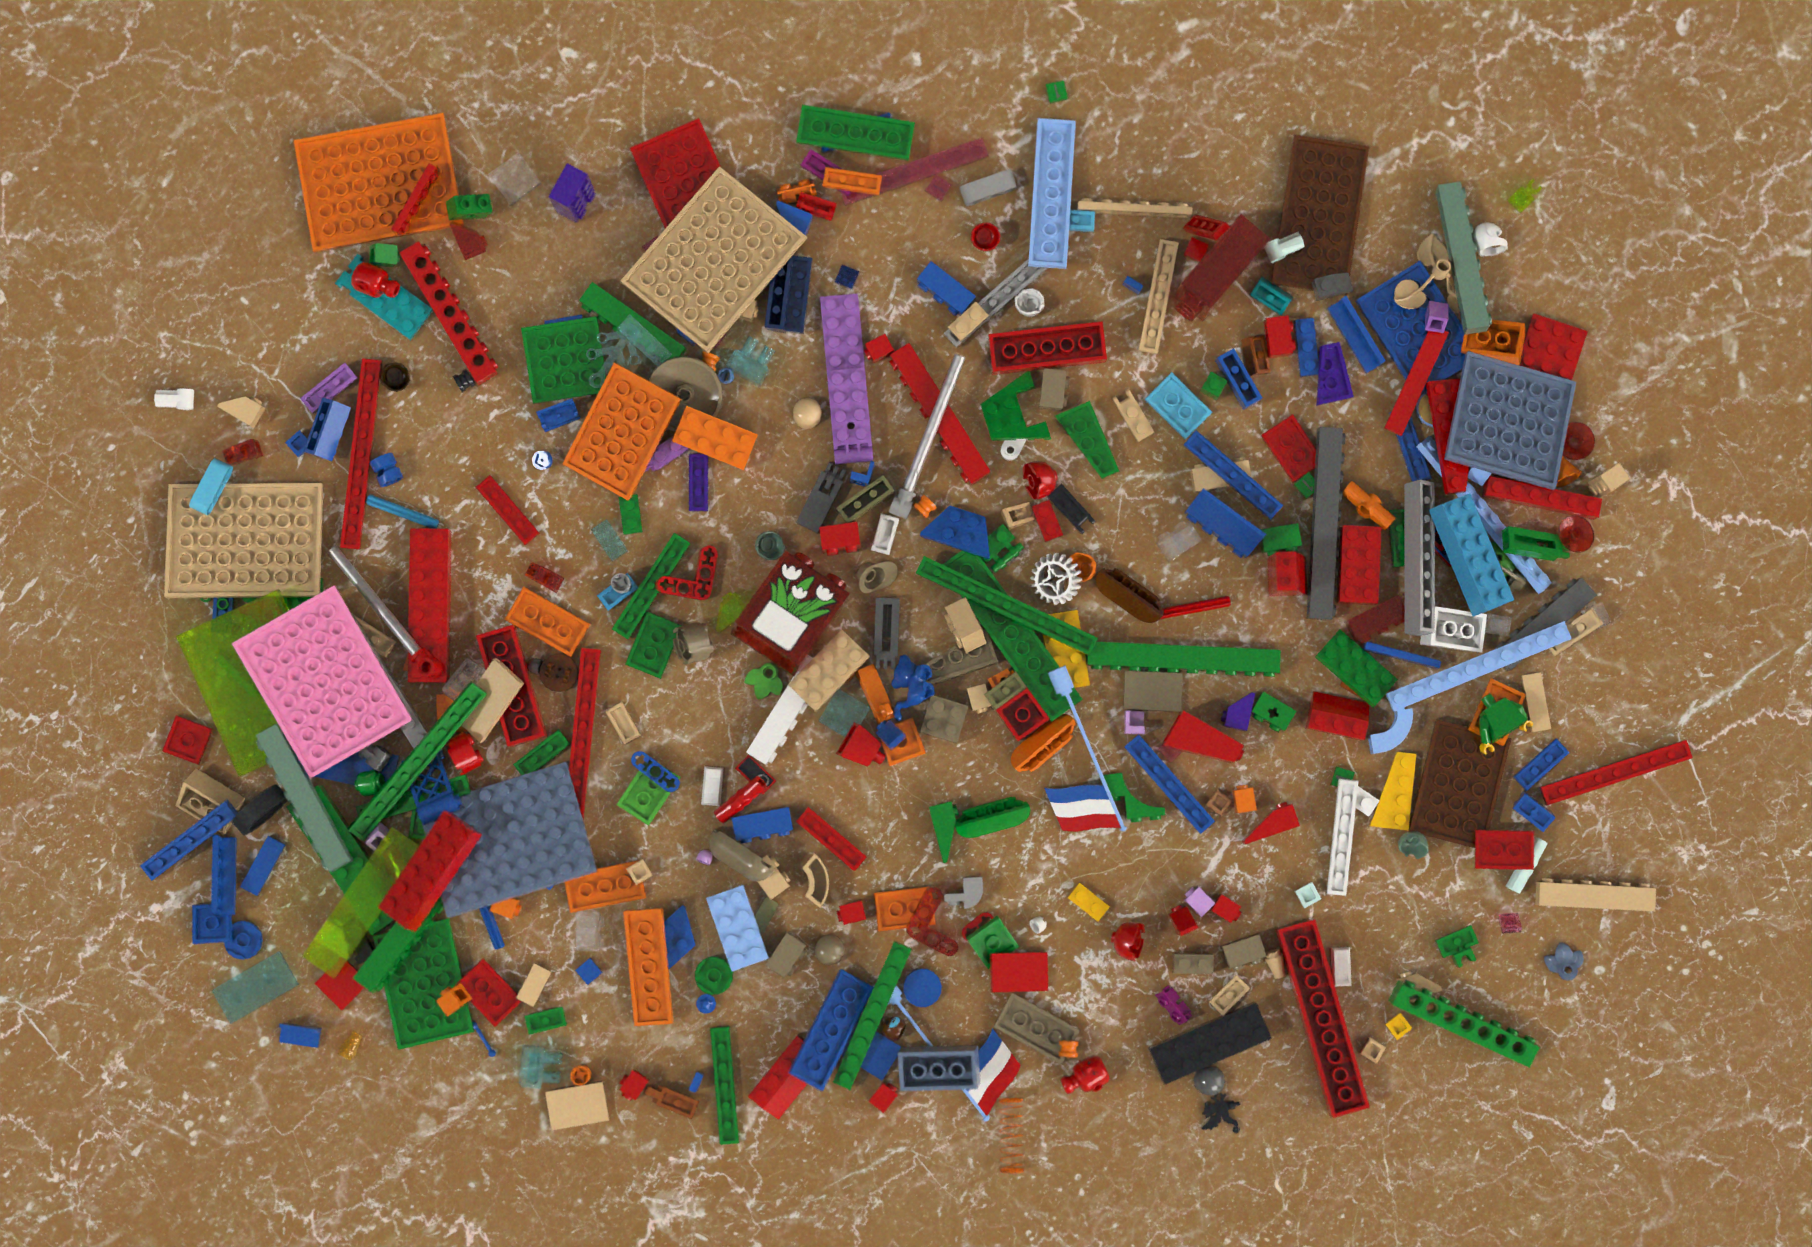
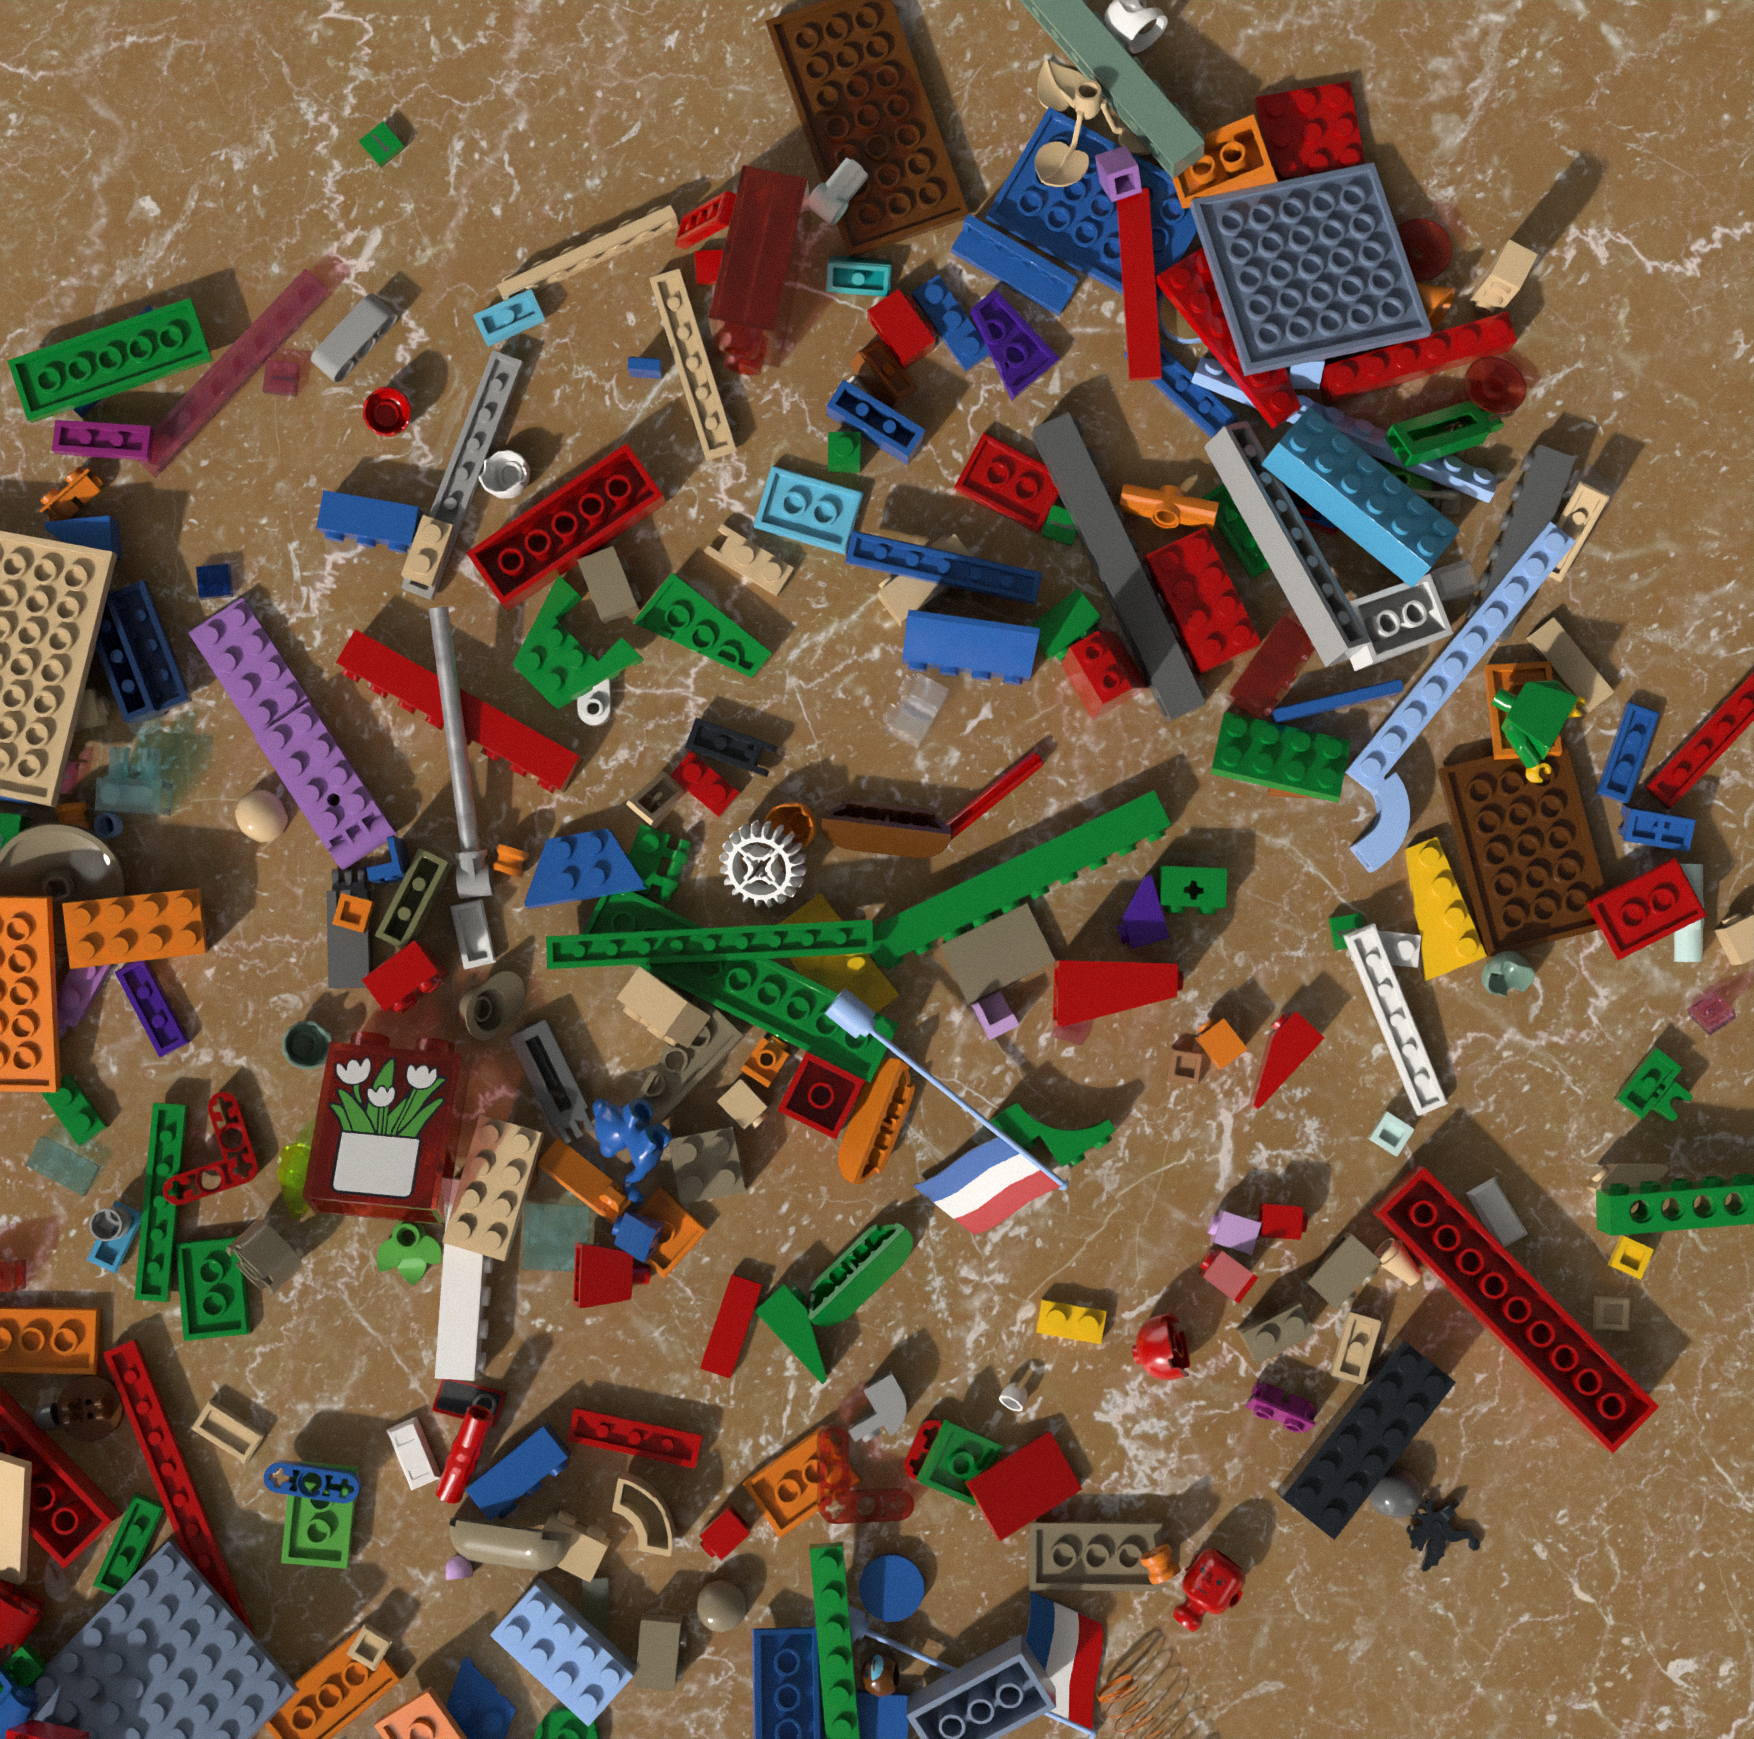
camera: 25 degrees left, 0 degrees up
red hinge [796,192,837,221] -> none
orange tile [822,167,882,196] -> none
red brick [863,334,894,363] -> none
olive panel [984,672,1027,710] -> none
red cylinder [1023,461,1058,500] -> none
light blue plate [1028,118,1076,269] -> none
blue plate [1124,734,1215,834] -> none
red slope [1305,691,1370,741] -> none
dark grey slope [1311,273,1354,301] -> none
none -> orange plate [332,893,375,933]
none -> red tile [700,1274,763,1379]

